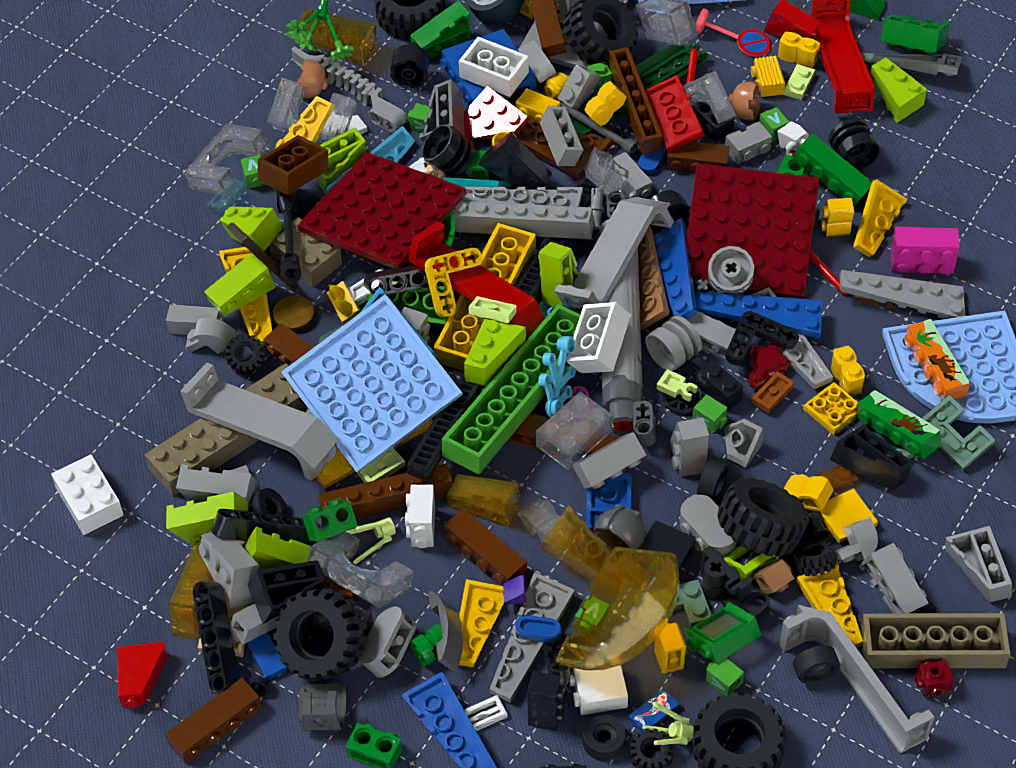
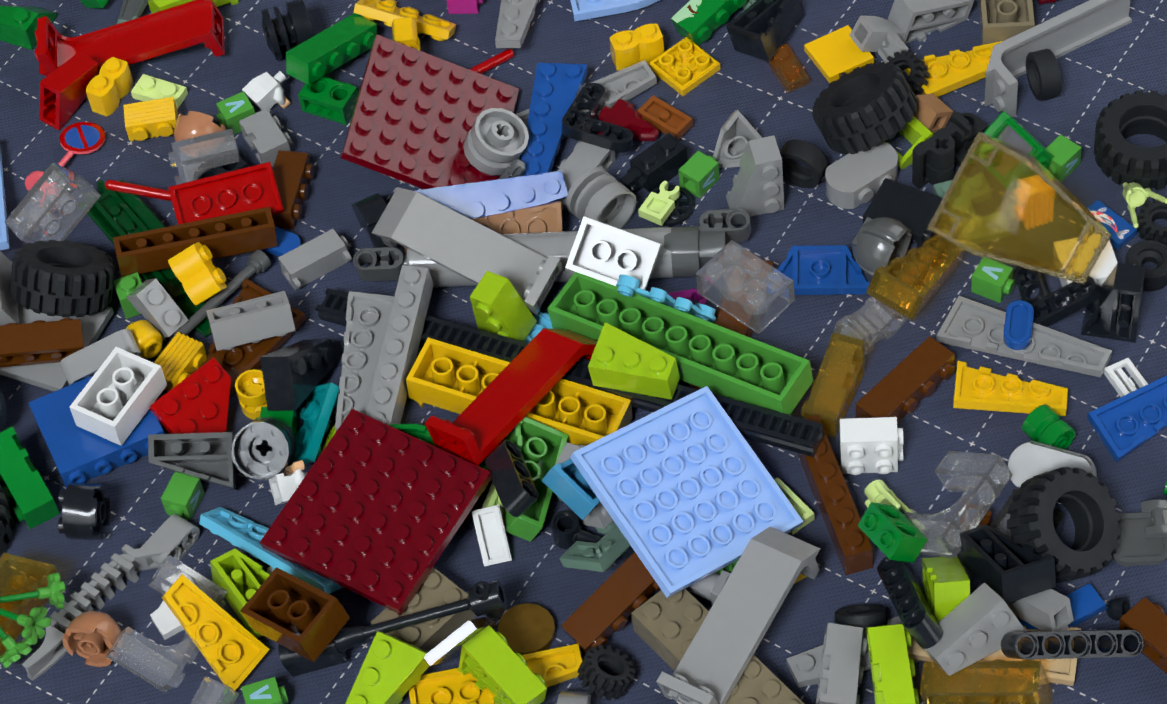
camera: 85 degrees left, 0 degrees up
yellow tile [327,281,361,324] -> none
yellow beam [425,248,482,317] -> none
dark grey slope [428,591,463,672] -> none
yellowish green plate [469,296,517,323] -> none
dark purple slope [503,575,527,605] -> none
light grey brick [572,432,646,489] -> none
clear brick [584,147,629,196] -> none
light grey pin [588,188,604,230] -> none
yellow brick [784,474,834,511] -> none

